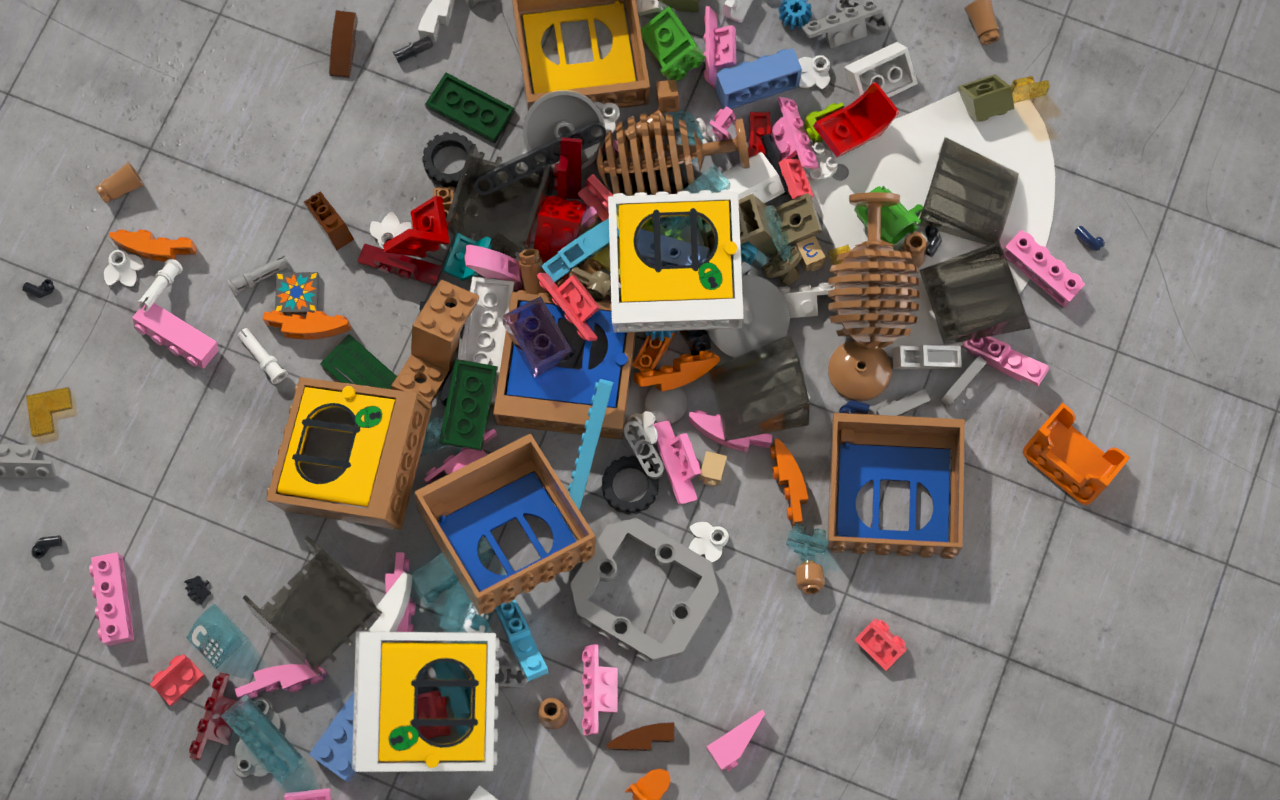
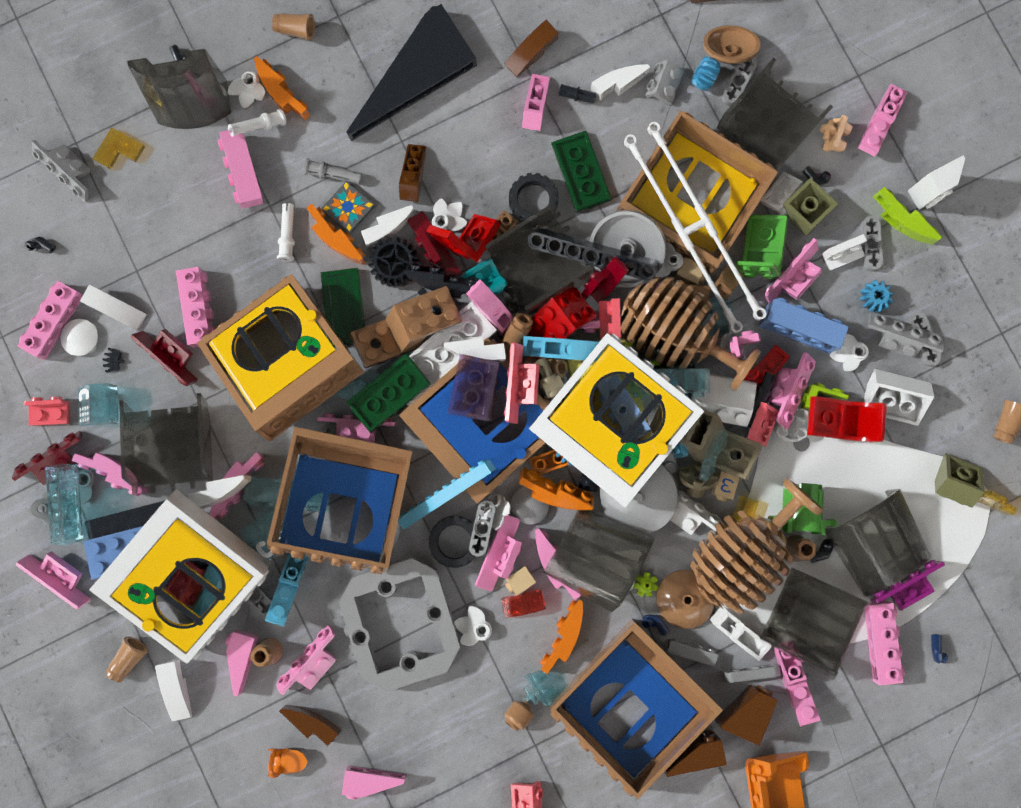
camera: 45 degrees right, 10 degrees up
none -> white dish [60,319,98,356]
none -> white slope [80,285,147,331]
none -> black beam [85,500,165,540]
none -> clear smoke windscreen [127,49,231,129]
none -> dark red bracket [131,329,198,386]
none -> bright pink brick [176,267,215,348]
none -> bright pink slope [226,630,259,696]
none -> black slope [346,4,477,141]
none -> white slope [361,205,415,249]
none -> black gear [368,236,420,288]
none -> black slope [405,262,483,299]
none -> white slope [444,338,506,362]
none -> clear red slope [501,590,546,618]
none -> bright pink slope [522,74,550,131]
none -> white bar [624,122,766,333]
none -> lime plant [633,572,658,597]
none -> reddish brown slope [665,730,727,777]
none -> tan brick [674,257,706,285]
none -> reddish brown slope [715,685,778,746]
none -> magenta bracket [870,560,945,611]

